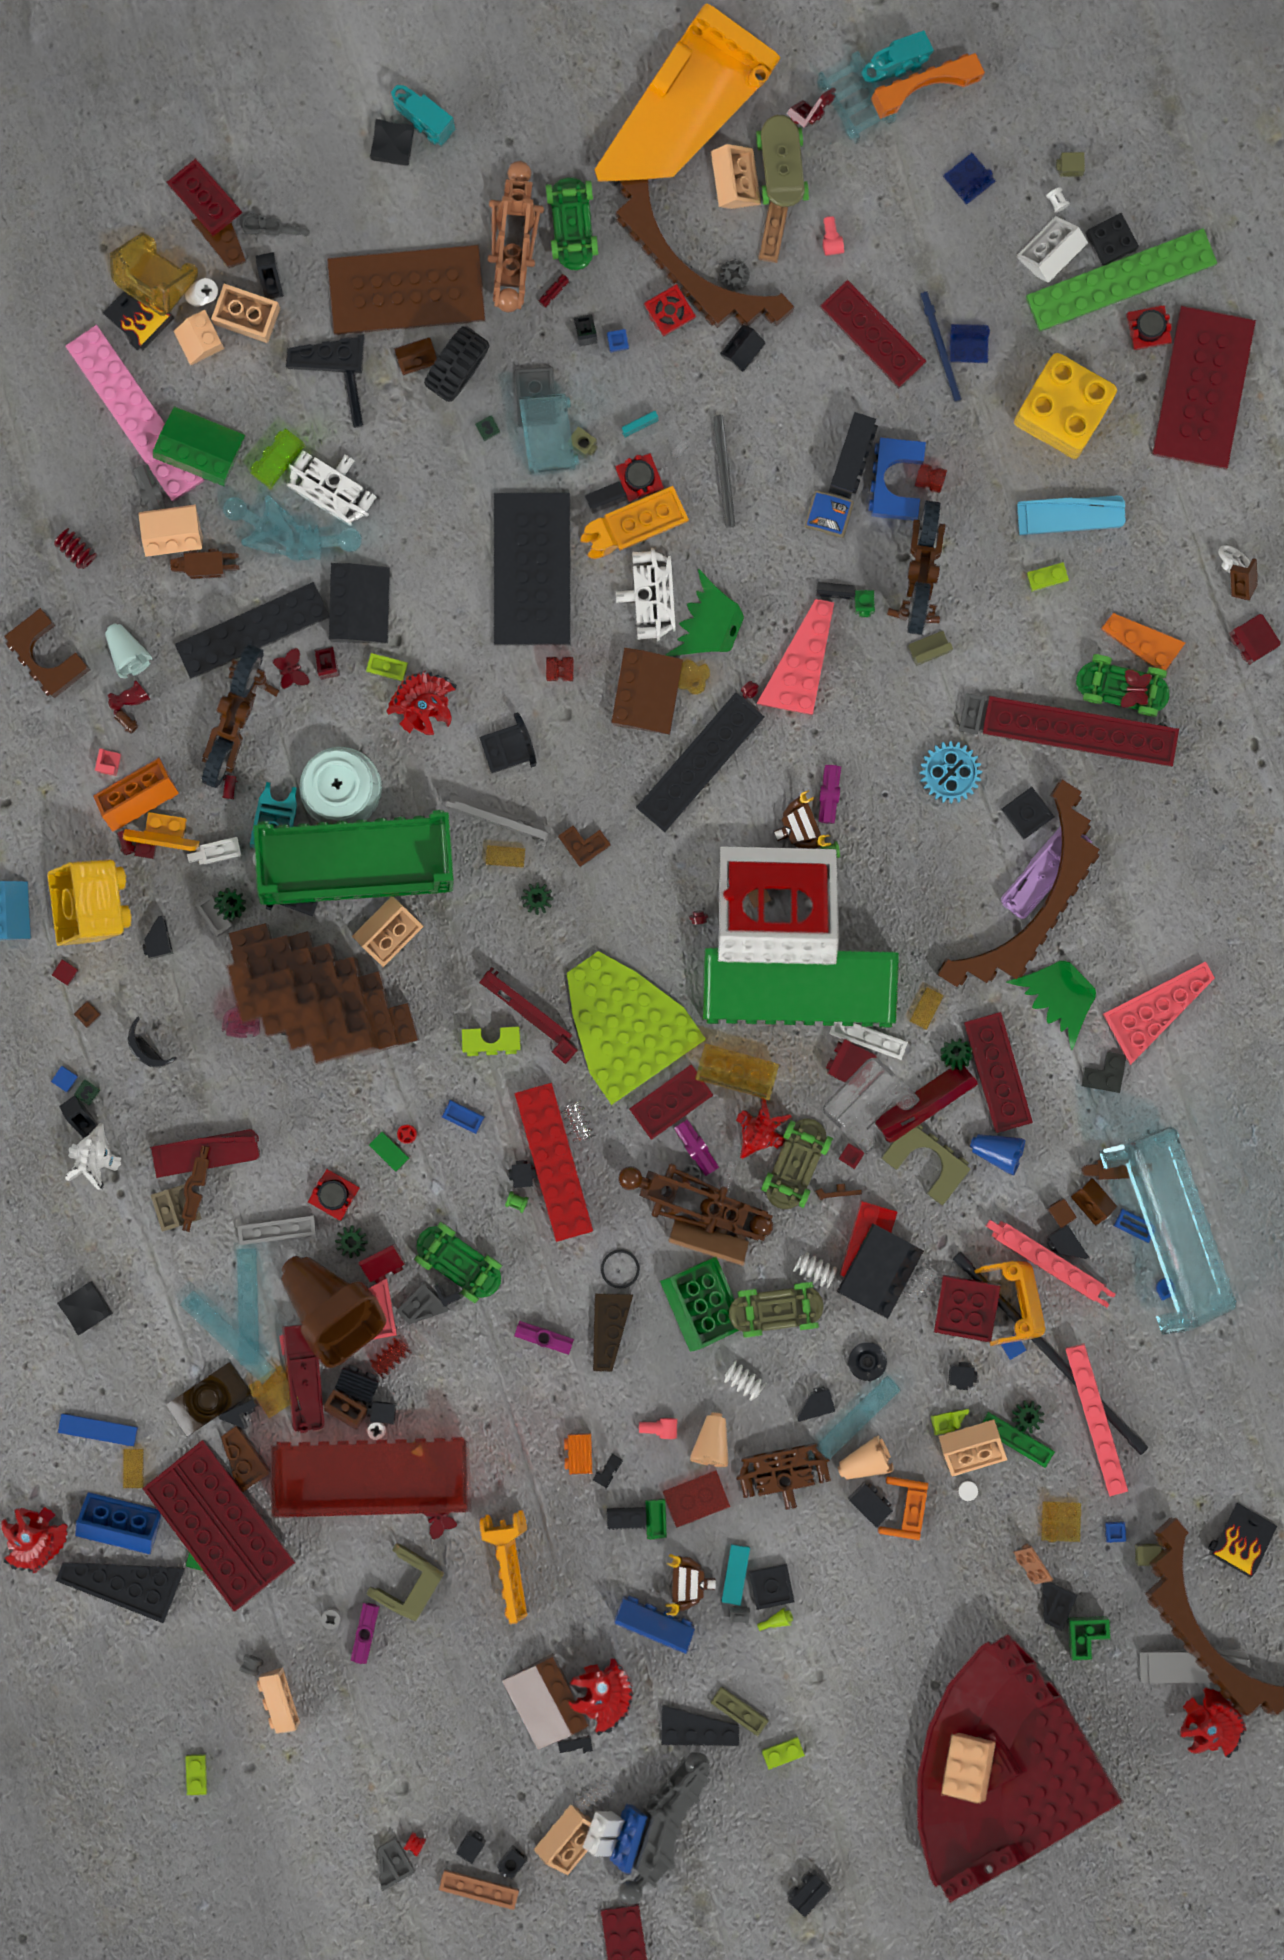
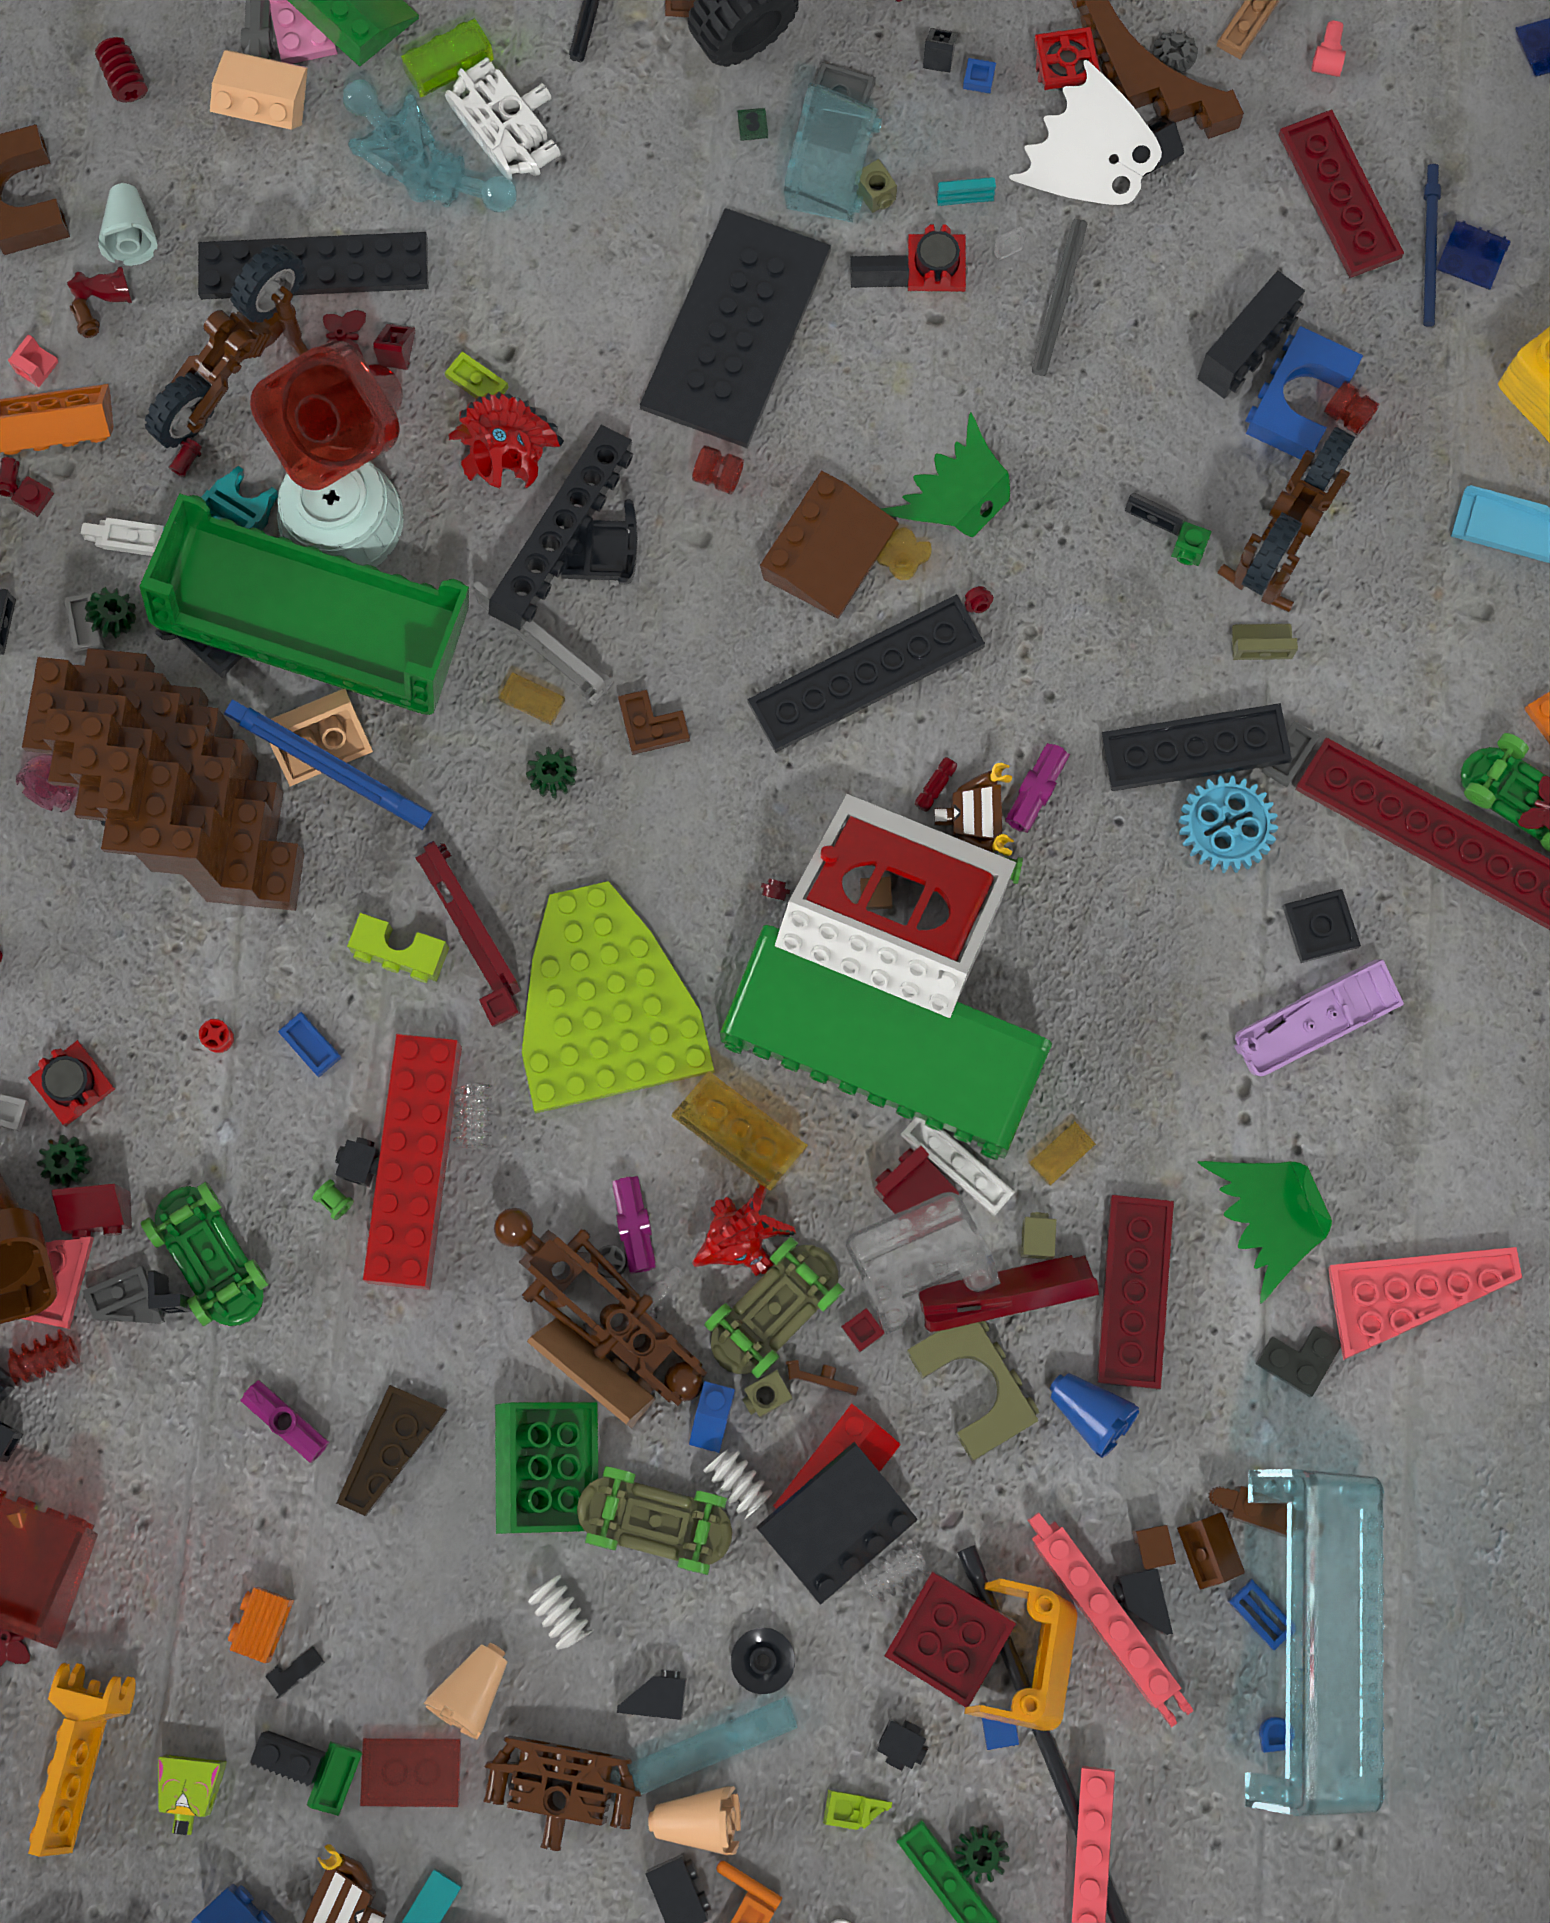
camera: 20 degrees right, 10 degrees down
light orange plate [123,812,200,851] -> none
reddish brown hinge [170,549,239,579] -> none
black slope [329,563,390,644] -> none
green tile [369,1131,410,1172] -> none
light orange hinge [580,486,689,559] -> none
black piece [601,1250,640,1289] -> none
white piece [616,547,676,642] -> none
dark red plate [629,1064,713,1140] -> none
coral pin [639,1418,677,1439] -> none
coral wing [757,599,834,715] -> none
slope [804,490,854,538] -> none
reddish brown arch [936,779,1100,987] -> none
light nougat slope [939,1420,1007,1476] -> none
dark green gear [940,1038,973,1071] -> none
lime plate [1026,562,1069,592] -> none
none -> lime torso [158,1754,227,1835]
none -> blue piece [224,699,433,830]
none -> clear red cone [250,341,403,490]
none -> black brick [488,424,634,630]
none -> blue slope [689,1381,736,1453]
none -> olive brick [742,1370,793,1418]
none -> dark red axle [915,757,957,812]
none -> white piece [1009,60,1162,205]
none -> olive brick [1021,1212,1057,1260]
none -> black plate [1102,703,1292,792]

